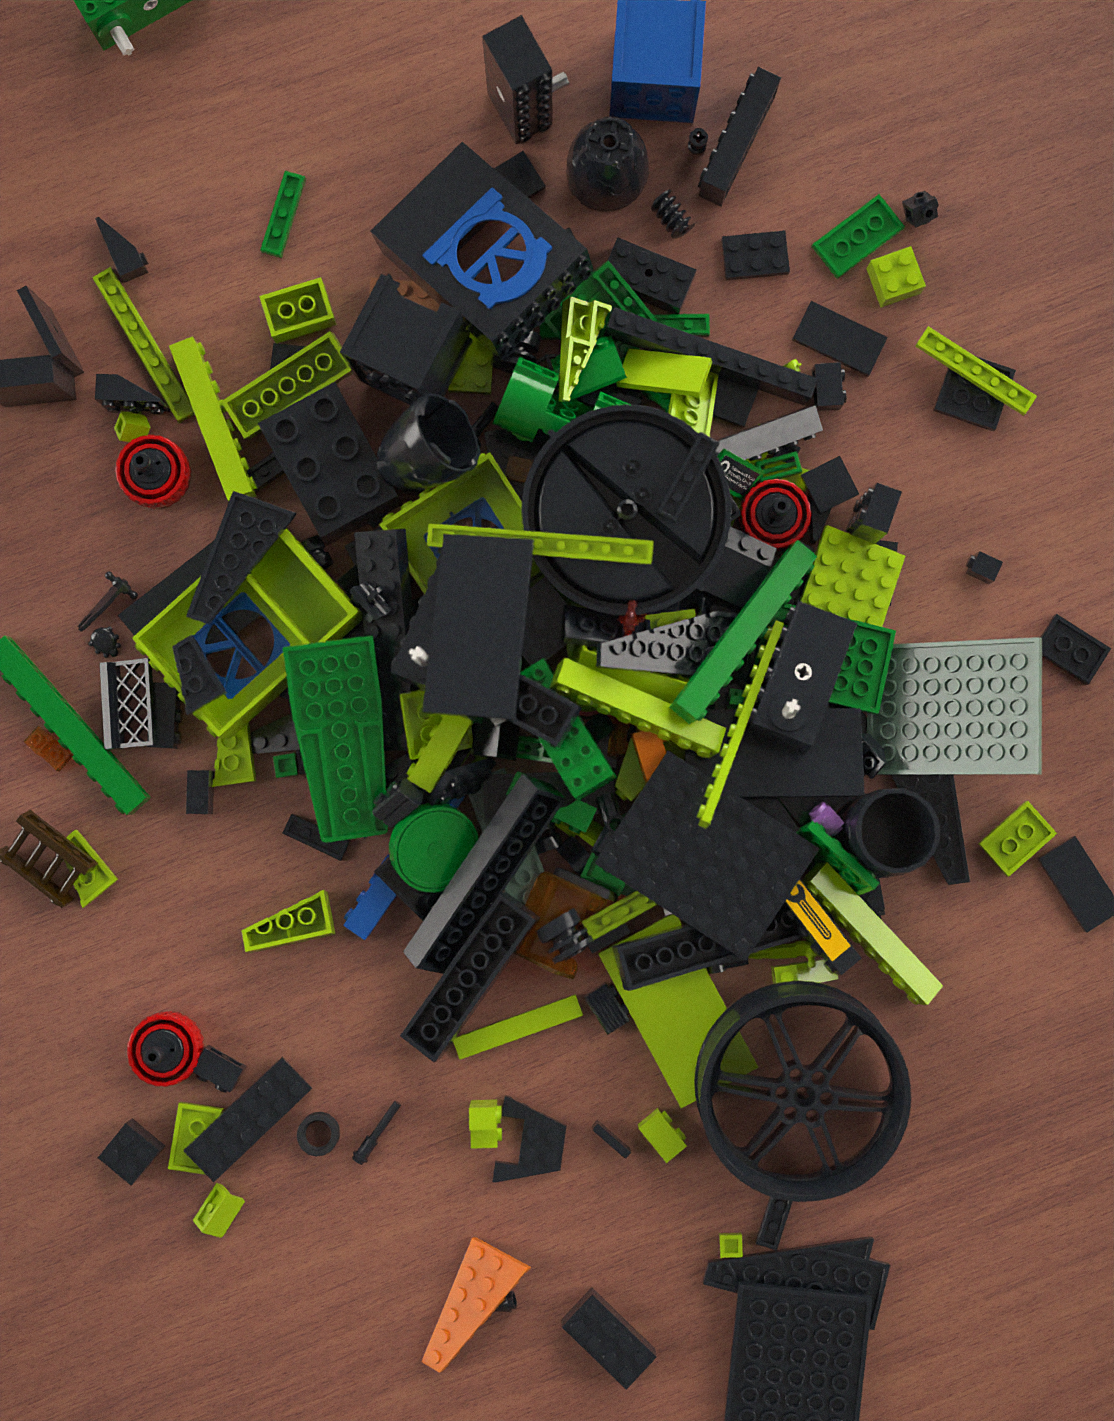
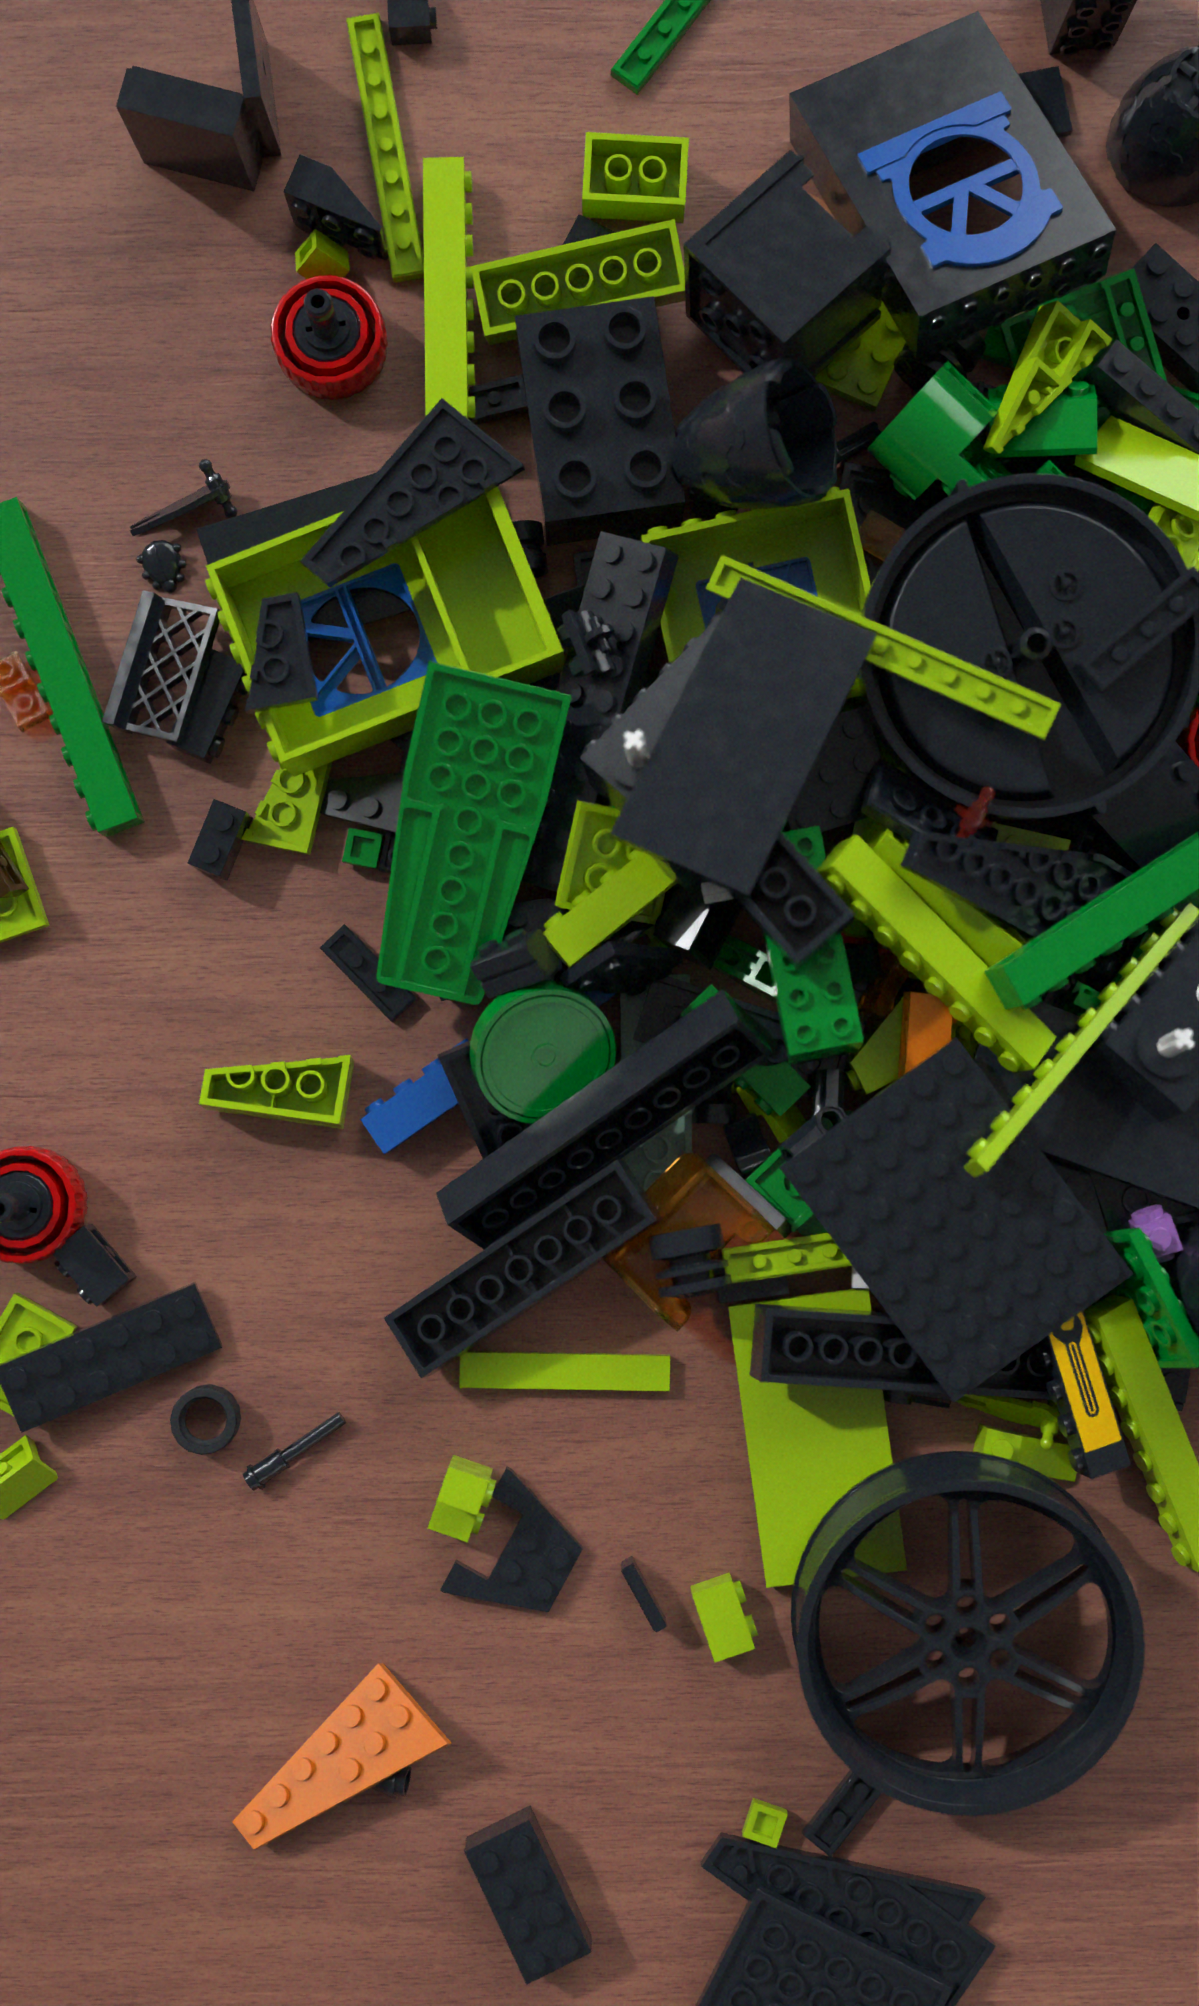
camera: 15 degrees right, 0 degrees up
black brick [584,982,630,1035] -> none

